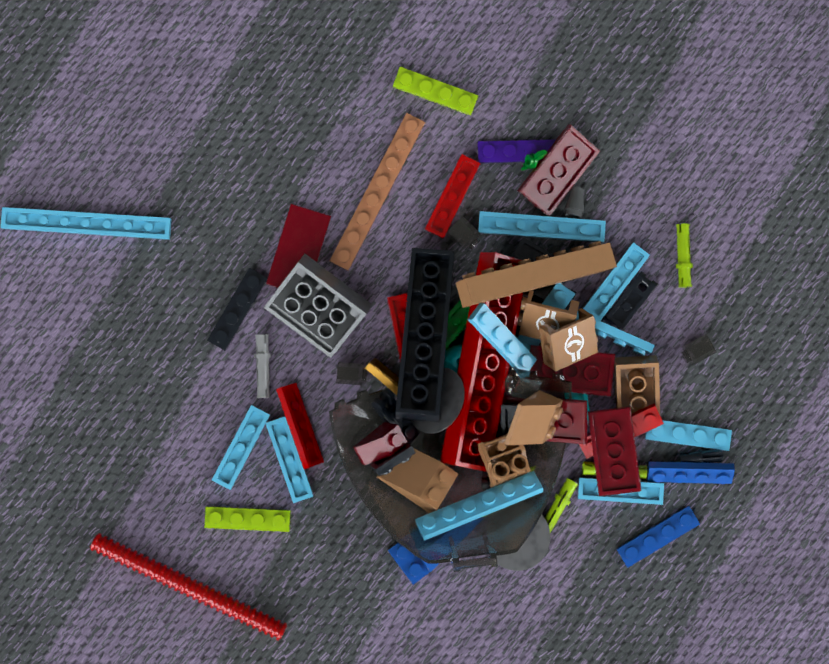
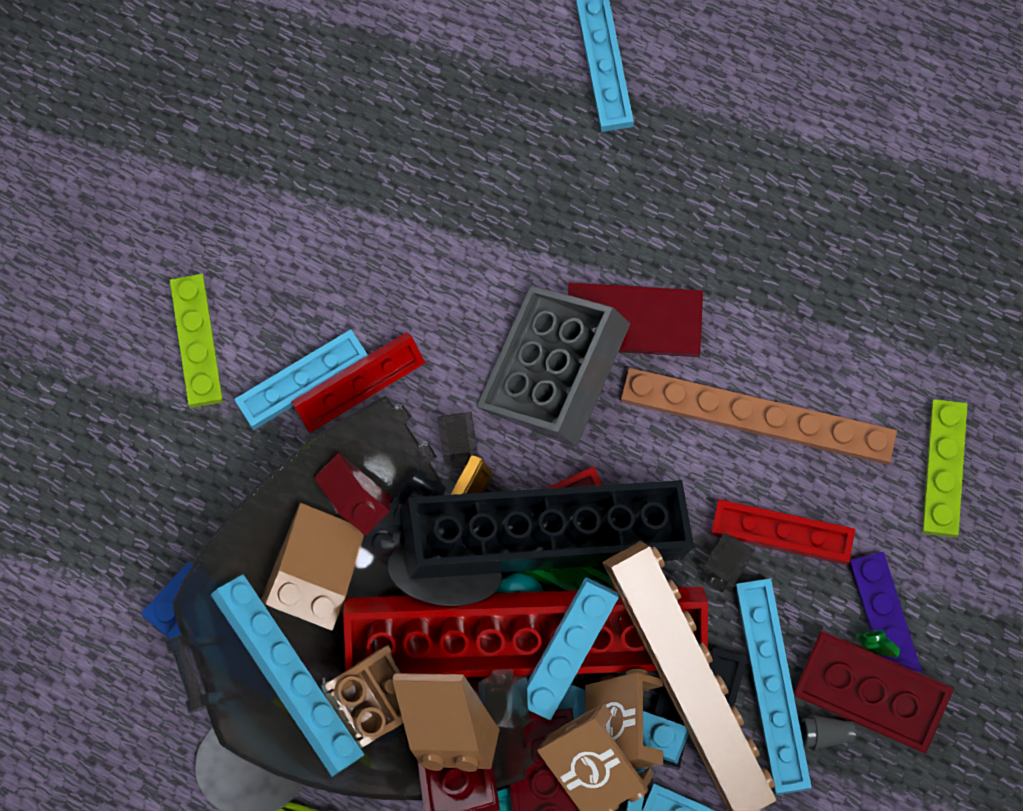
camera: 80 degrees right, 15 degrees down
red piece [90,533,287,641] -> none
black plate [207,268,268,351] -> none
medium azure plate [212,405,270,490] -> none
light grey pin [254,334,271,398] -> none
black plate [369,442,416,476] -> none

